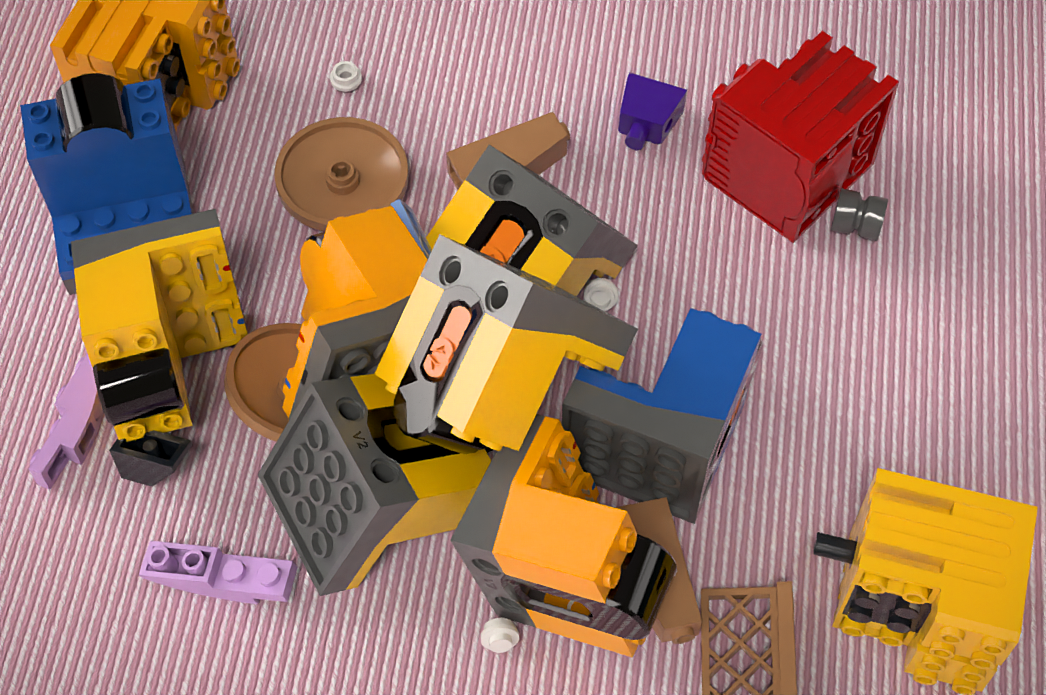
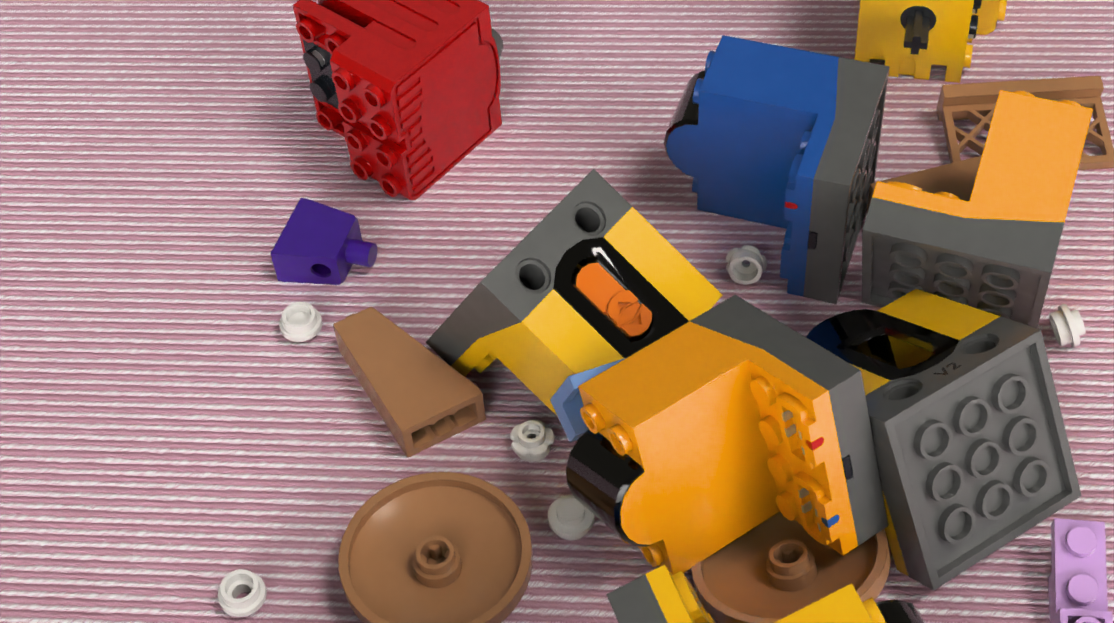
camera: 90 degrees left, 10 degrees down
piece [374,234,638,454] -> none
none -> white plate [279,302,322,342]

